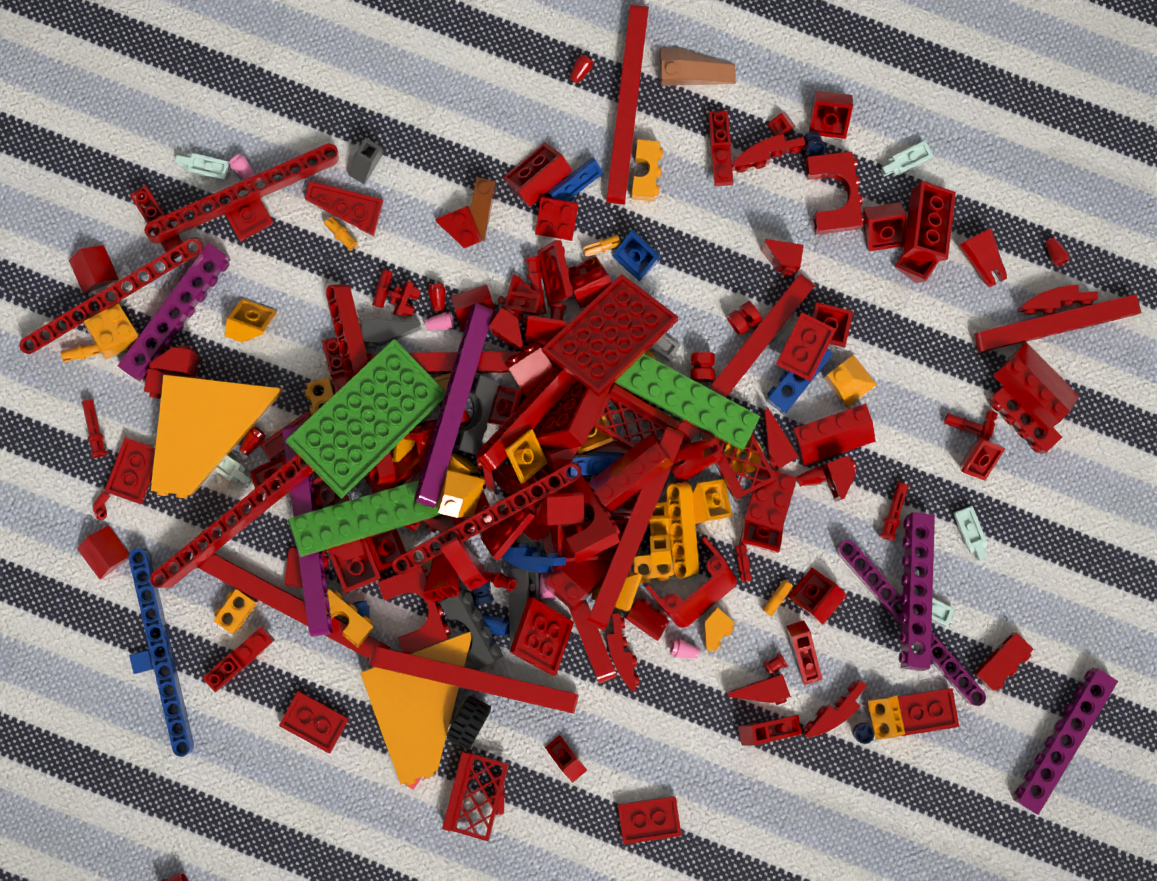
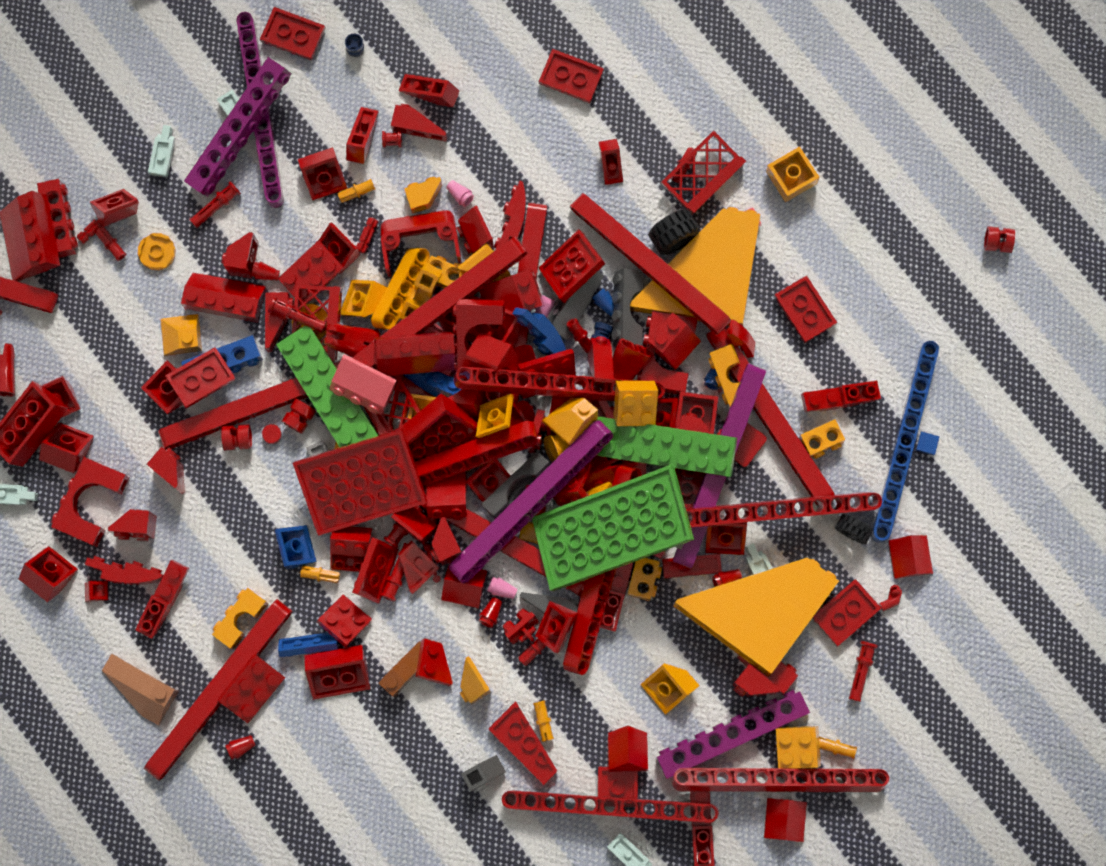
camera: 140 degrees left, 5 degrees down
bright pink cone [229,153,256,180] -> none
red slope [803,680,867,738] -> none
dark blue wheel [804,131,825,157] -> none
light orange brick [868,695,905,740] -> none
red brick [972,632,1034,691] -> none
none -> red slope [108,509,157,542]
none -> light orange tile [137,233,176,271]
none -> red plate [217,653,285,724]
none -> red tile [262,424,282,444]
none -> red pin [268,296,326,333]
none -> coral slope [330,354,396,415]
none -> light orange slope [460,656,491,705]
none -> red slope [535,601,578,653]
none -> red slope [608,725,648,772]
none -> light orange brick [614,381,658,426]
none -> red slope [647,312,701,370]
none -> red slope [727,319,755,358]
none -> light orange brick [766,146,820,203]
none -> black tyre [835,514,873,545]

